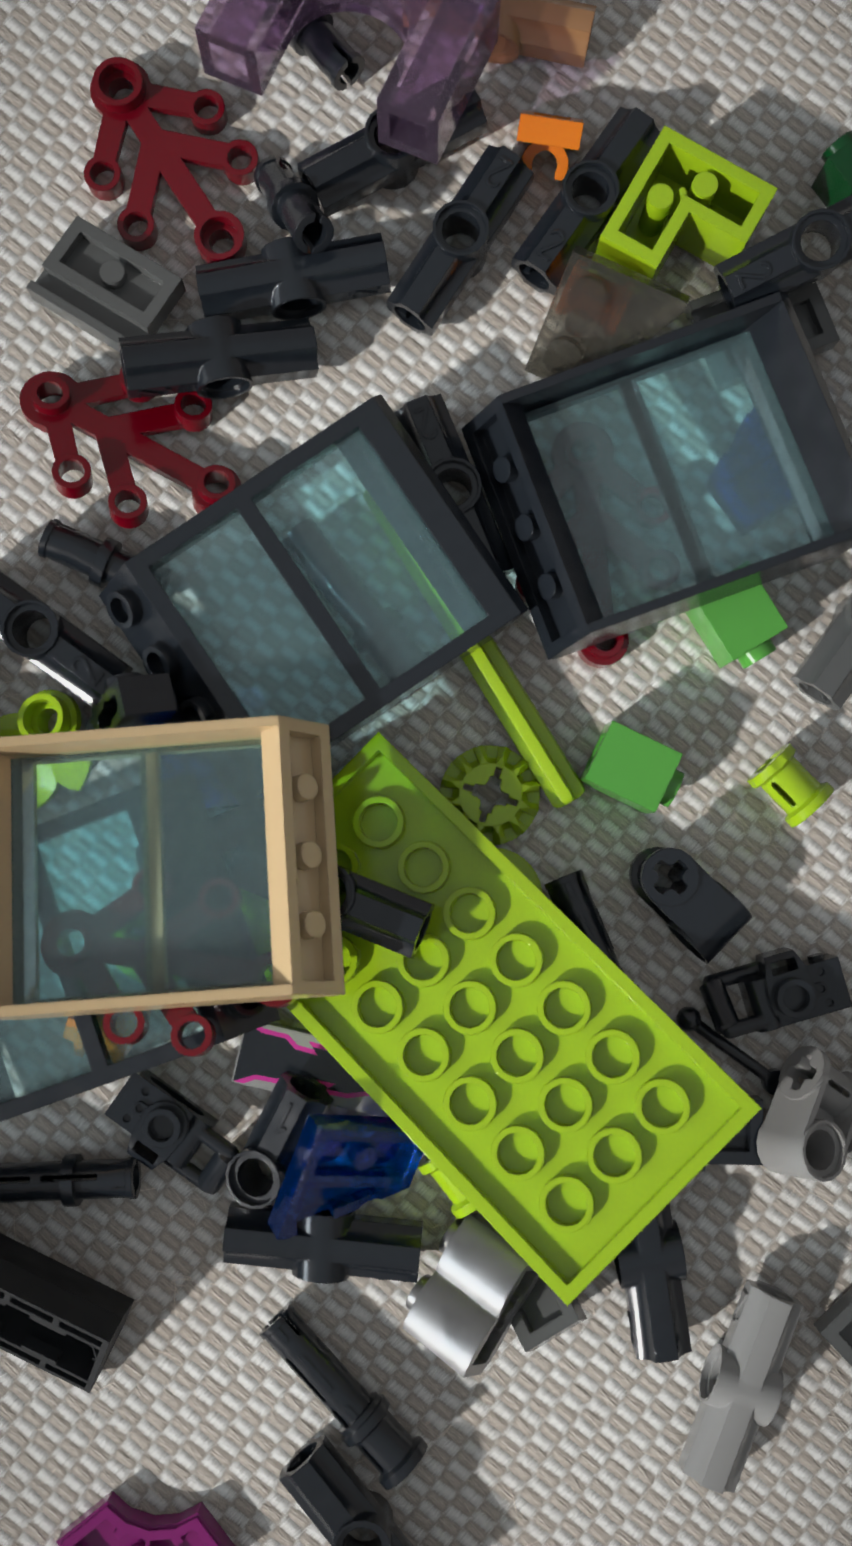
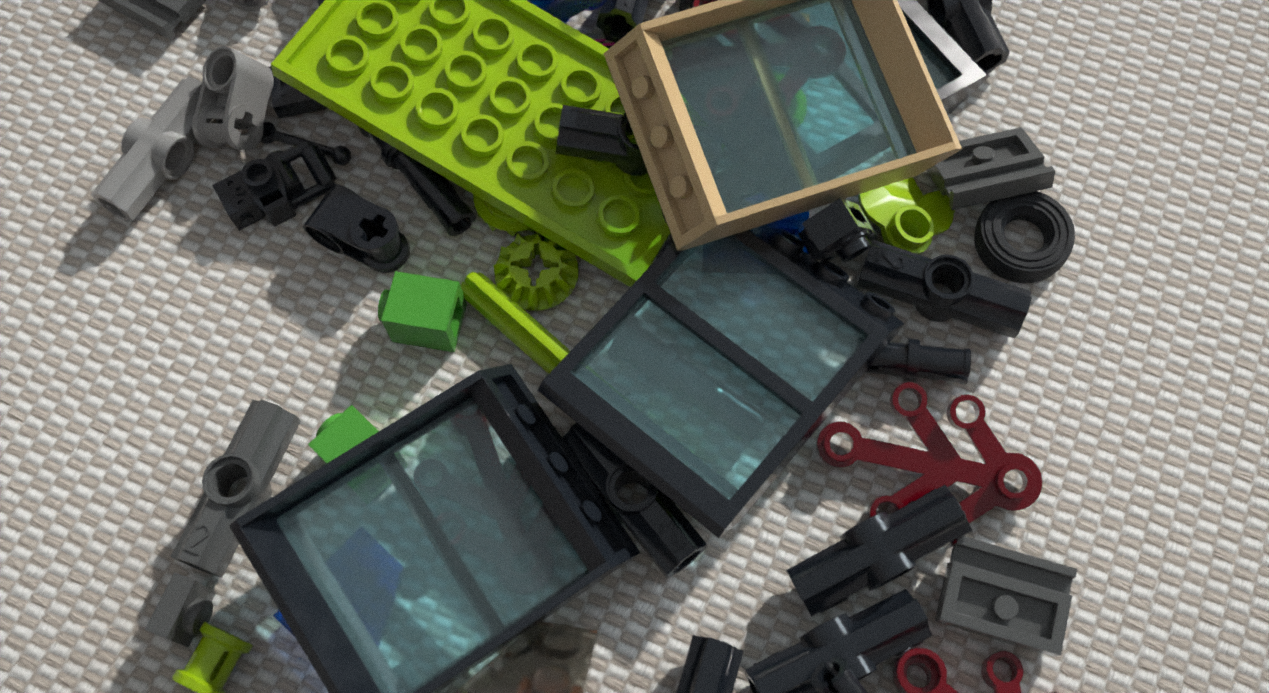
camera: 165 degrees right, 20 degrees down
lime bush [747,743,834,828] -> none

